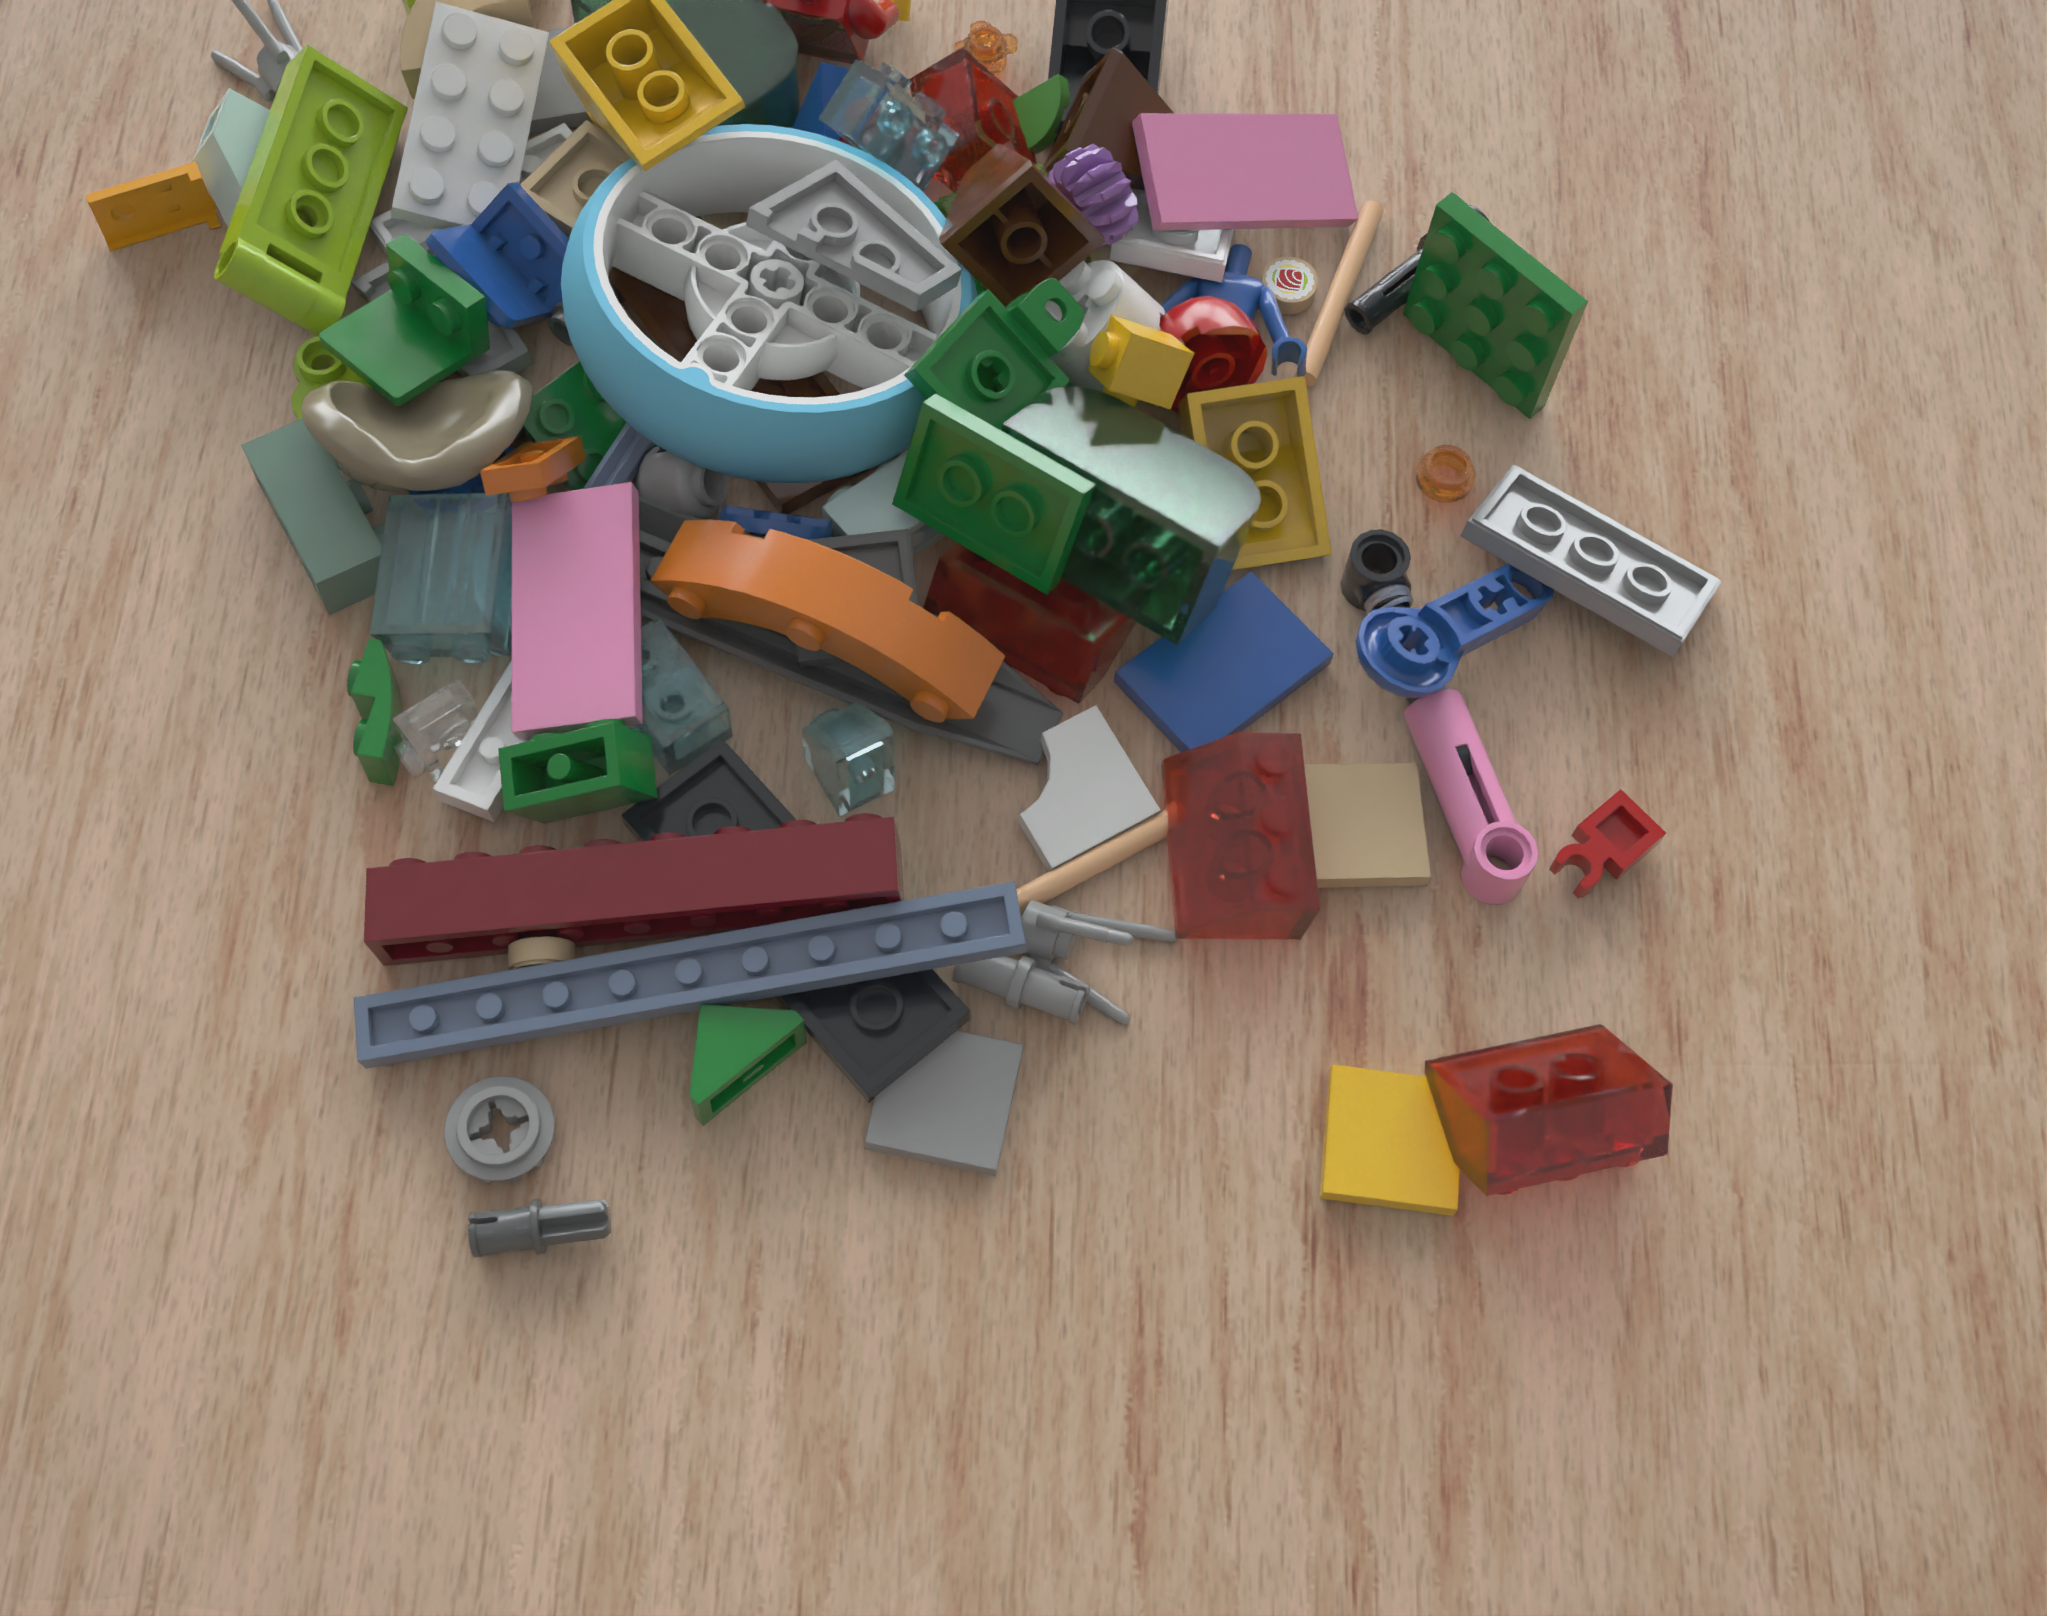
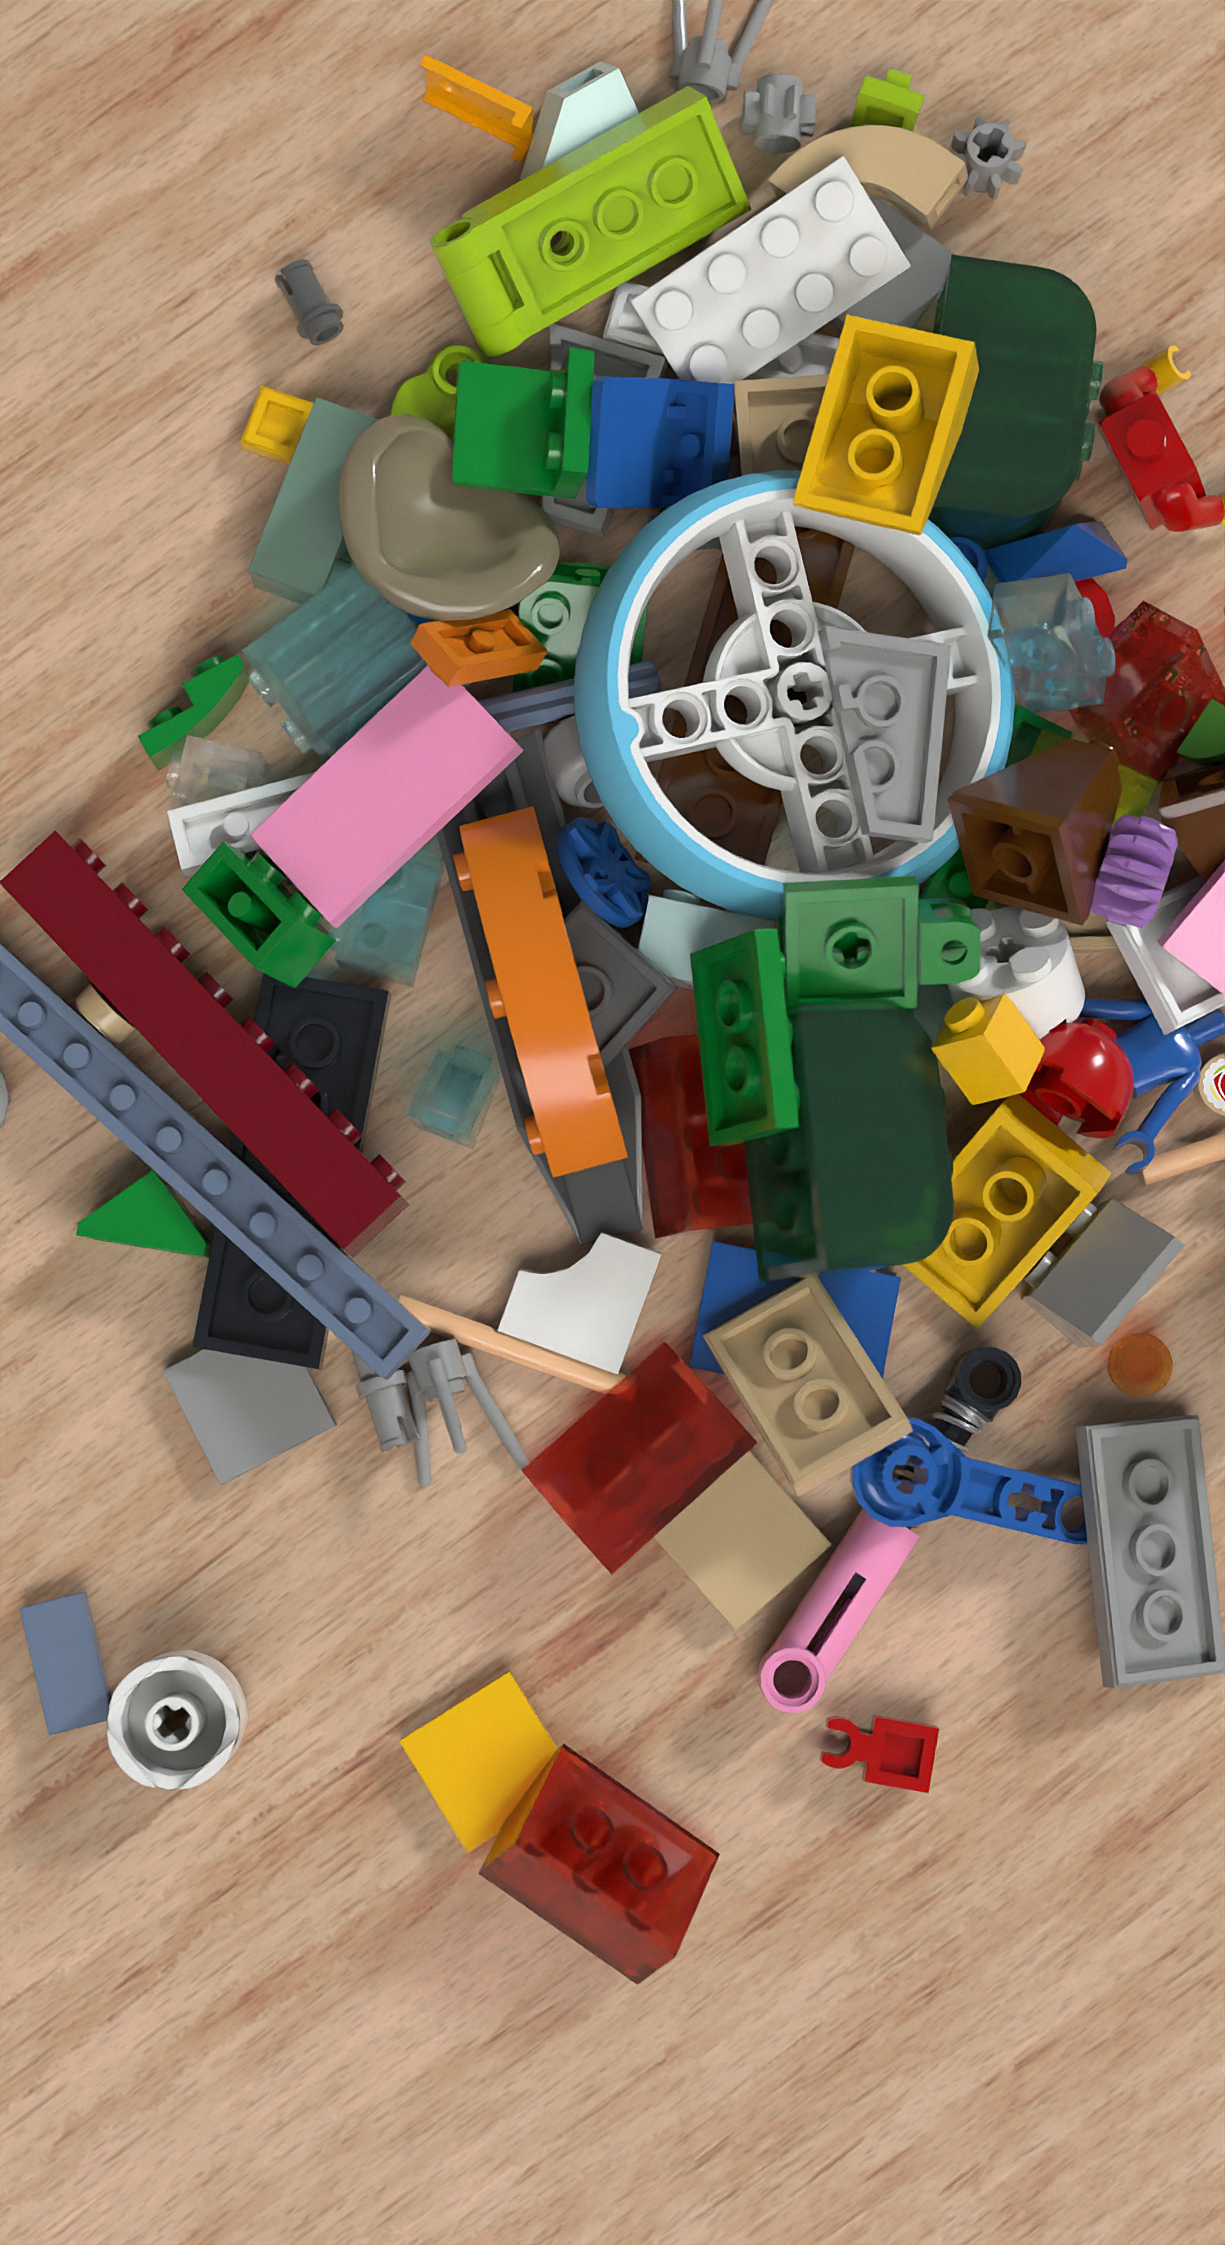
camera: 50 degrees right, 20 degrees up
none -> sand blue tile [20,1591,111,1736]
none -> white brick [107,1649,248,1790]
none -> yellow tile [240,385,314,465]
none -> dark grey pin [275,259,344,345]
none -> tan tile [703,1272,913,1497]
none -> light grey gear [741,74,817,153]
none -> light grey slope [1021,1198,1185,1348]

